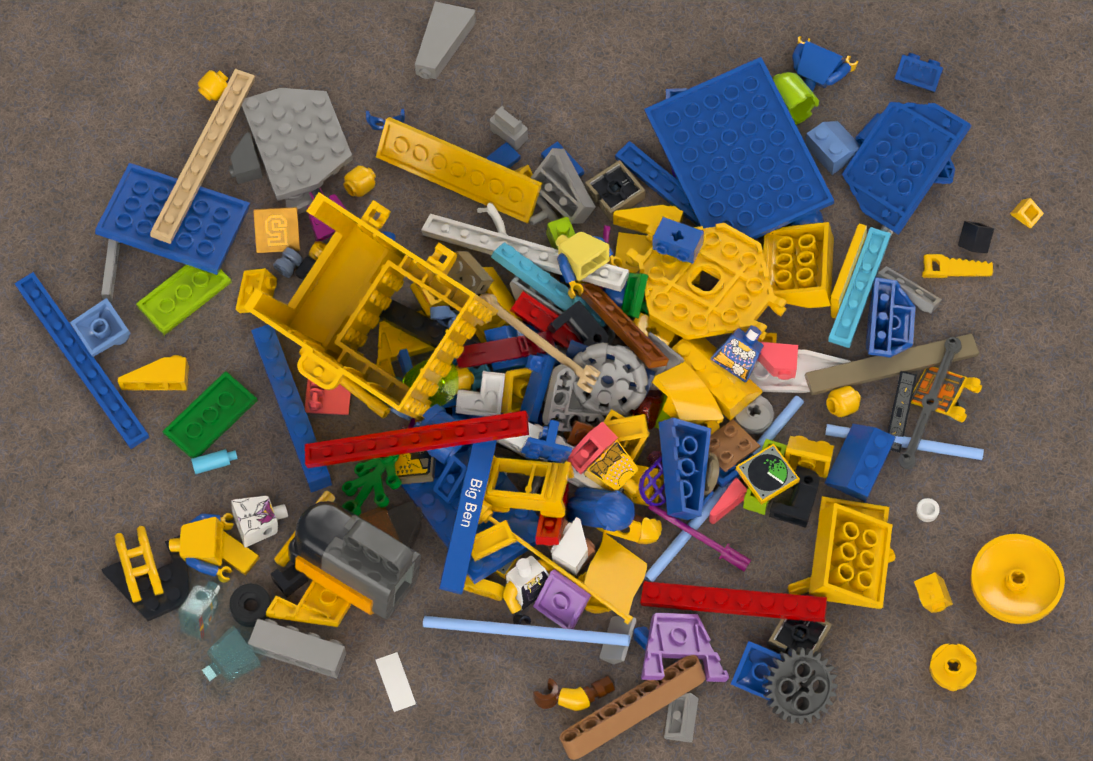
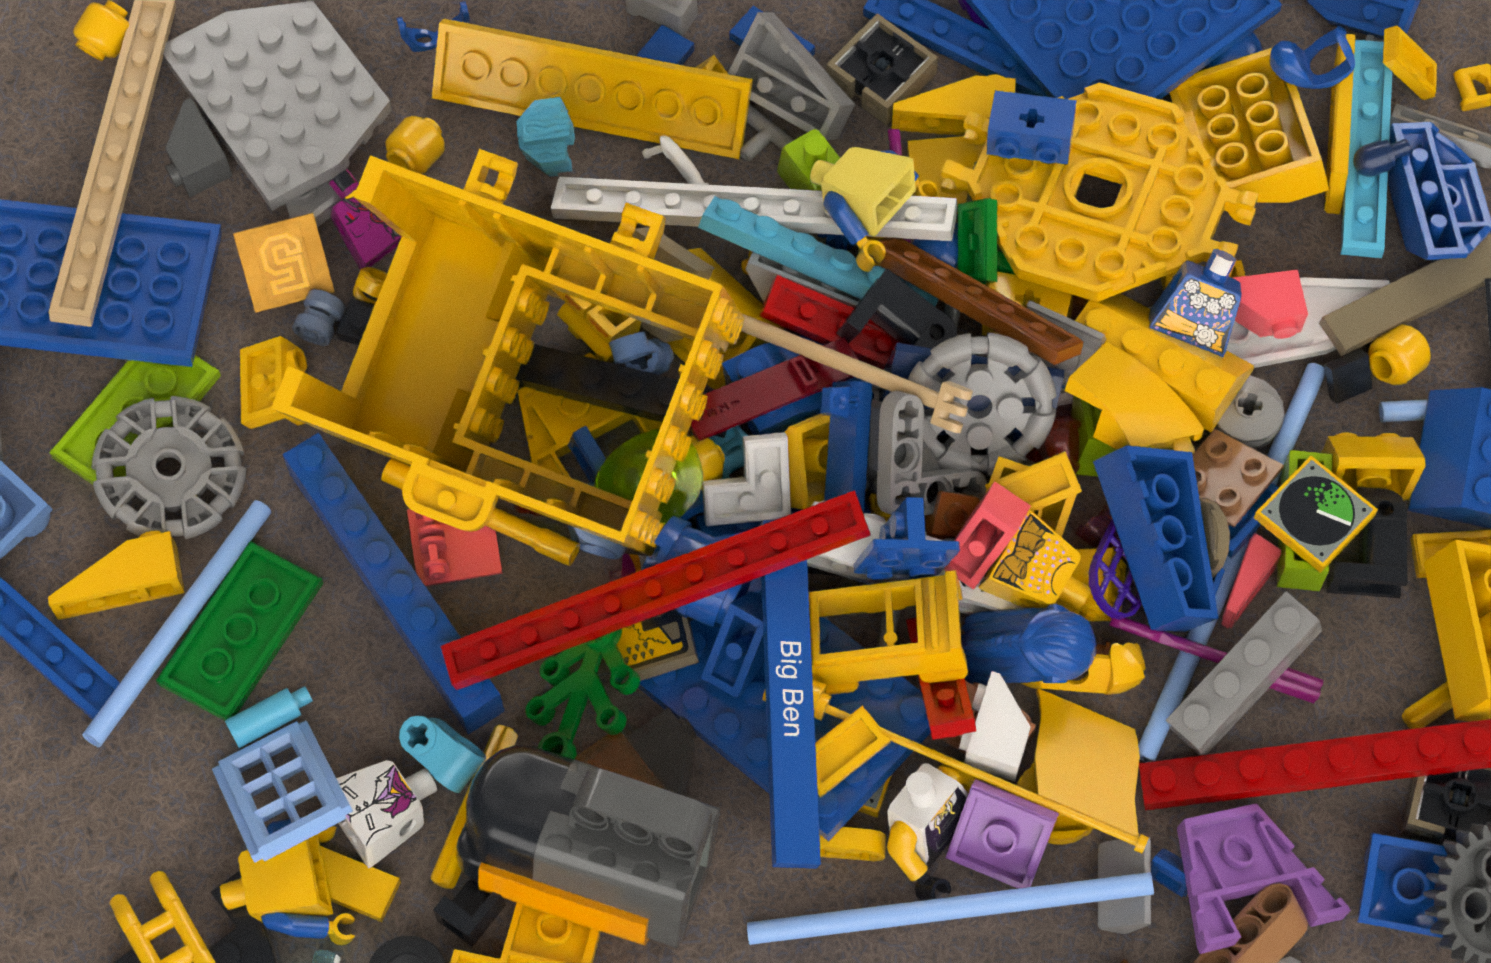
camera: 15 degrees left, 0 degrees up
none -> light blue piece [82,500,271,747]
none -> light grey plate [91,396,246,540]
none -> light blue piece [212,720,353,863]
none -> medium azure piece [399,716,486,793]
none -> medium azure hair [516,97,575,177]
none -> light grey brick [1166,591,1322,756]
none -> blue piece [1269,26,1355,89]
none -> black tile [1324,349,1373,404]
none -> dark blue cylinder [1353,138,1412,177]
none -> yellow tile [1383,25,1437,100]

